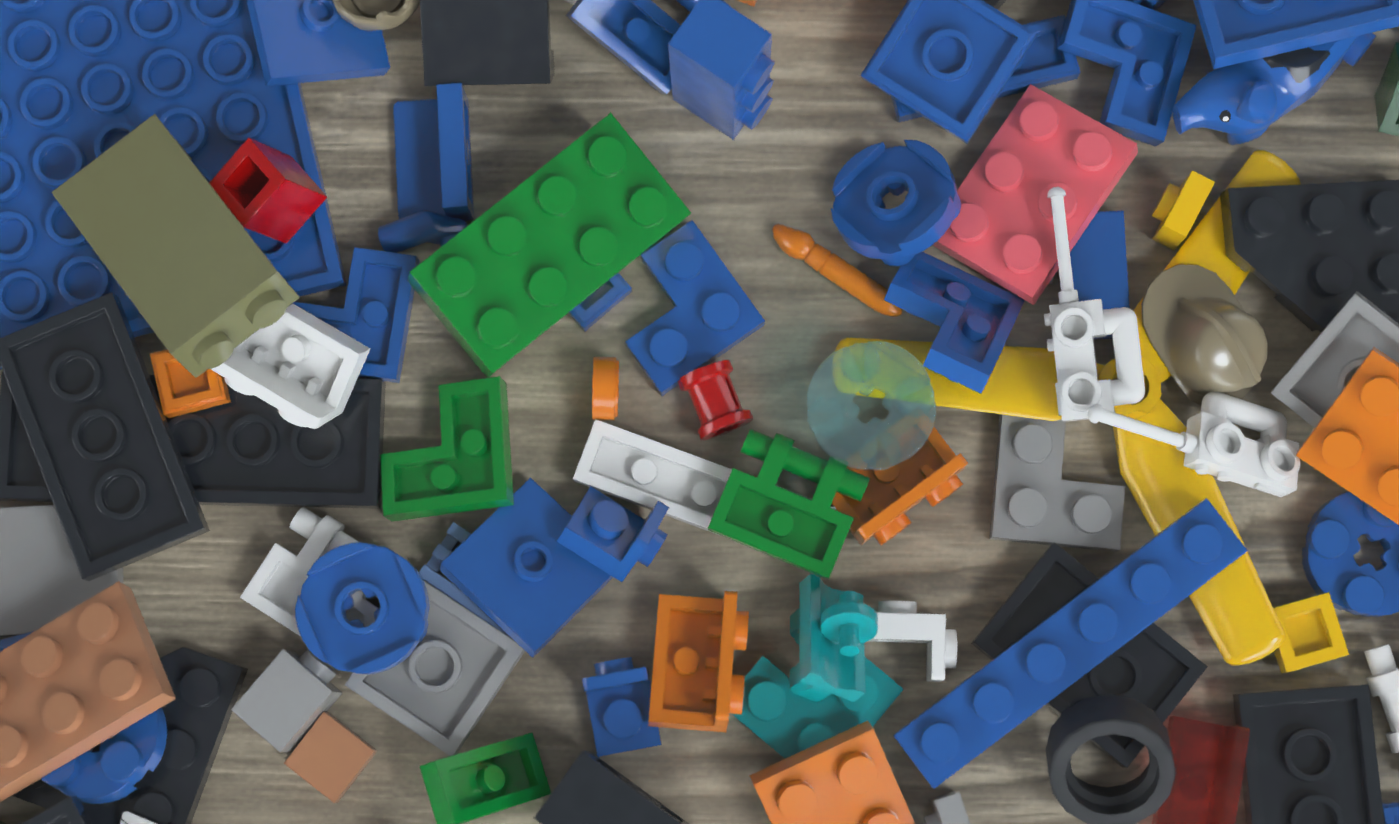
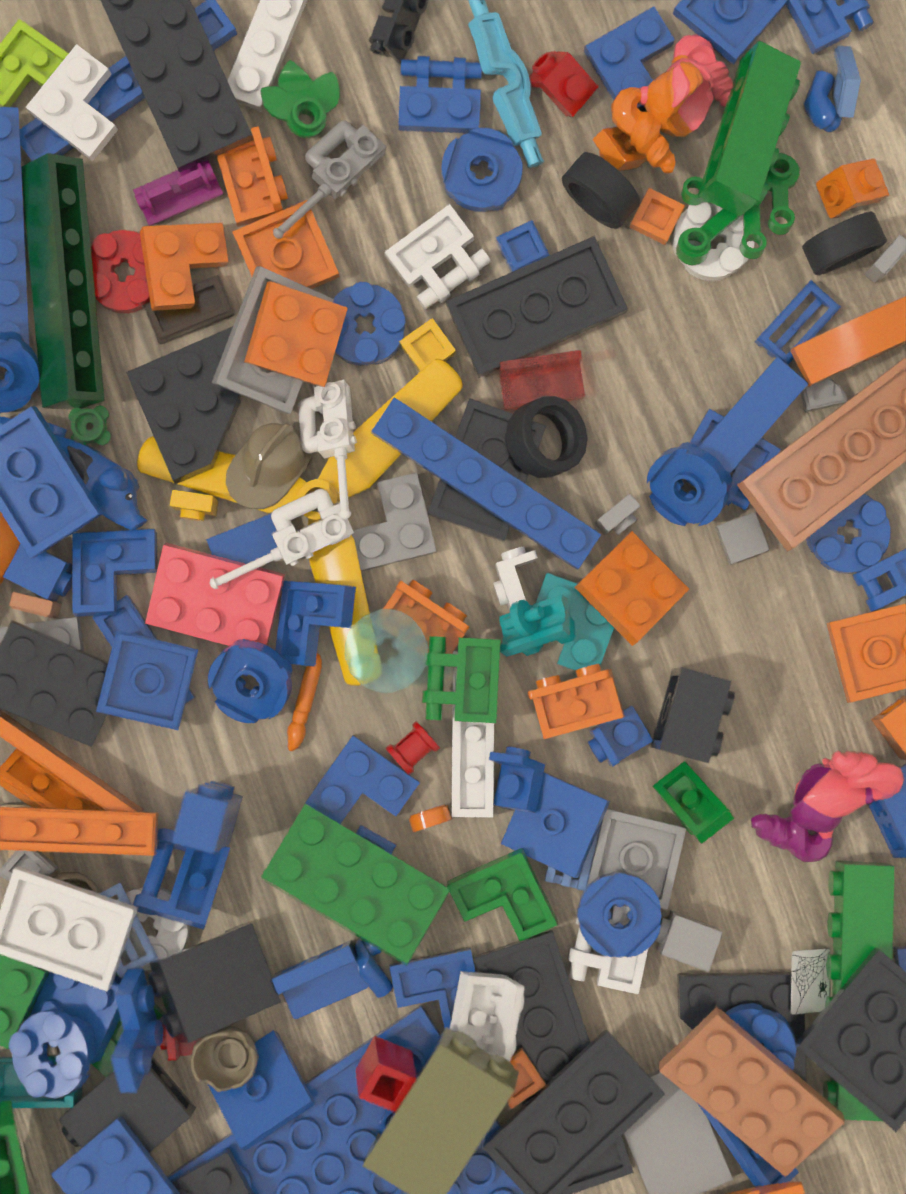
camera: 115 degrees left, 5 degrees up
nougat tile [283,711,377,803] -> none
none -> green plate [68,405,111,446]

